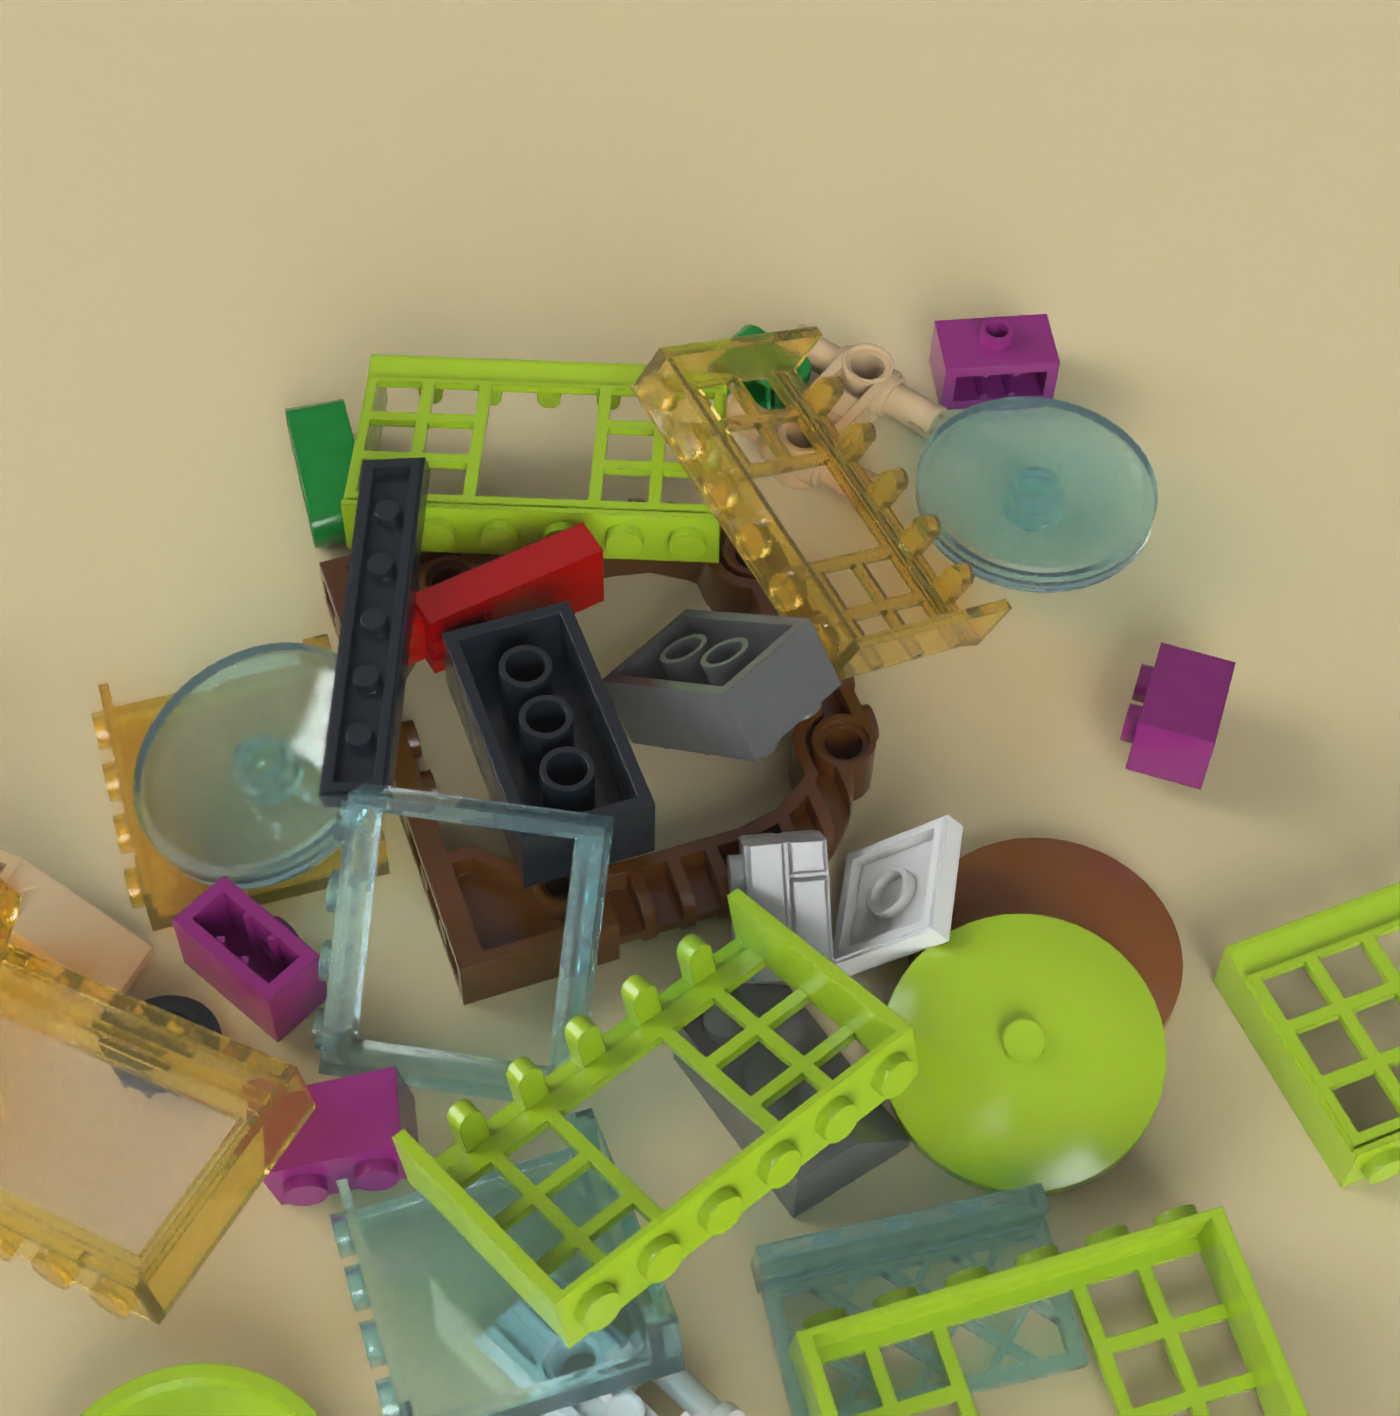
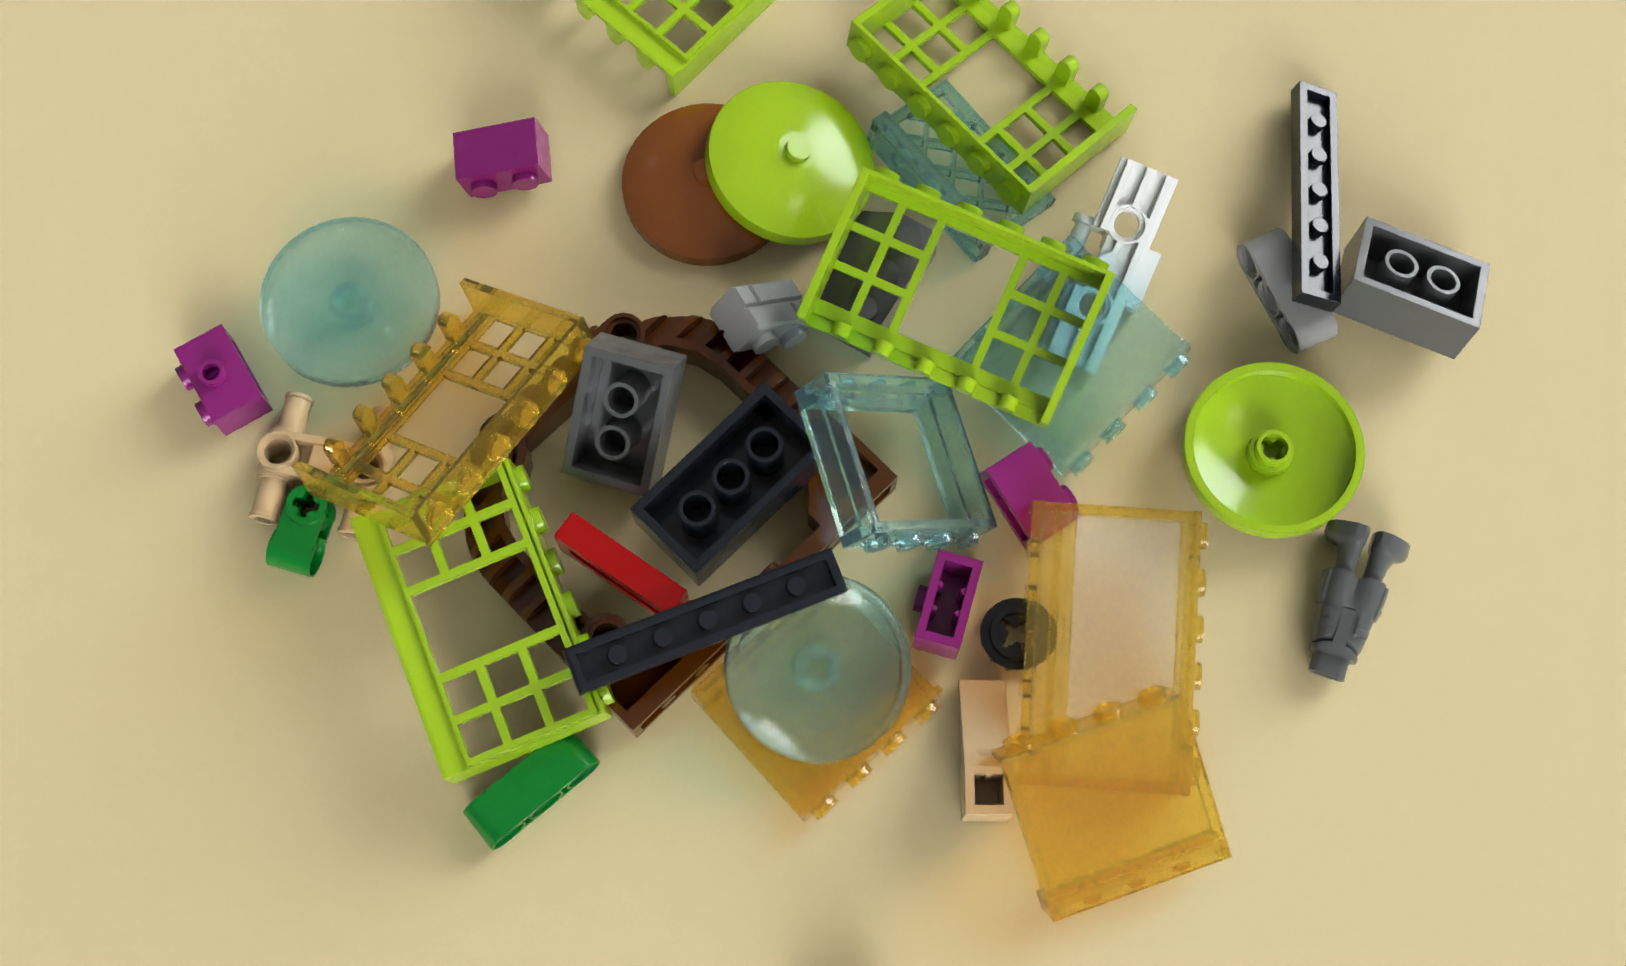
camera: 115 degrees left, 20 degrees up
white tile [833,815,963,976] -> none

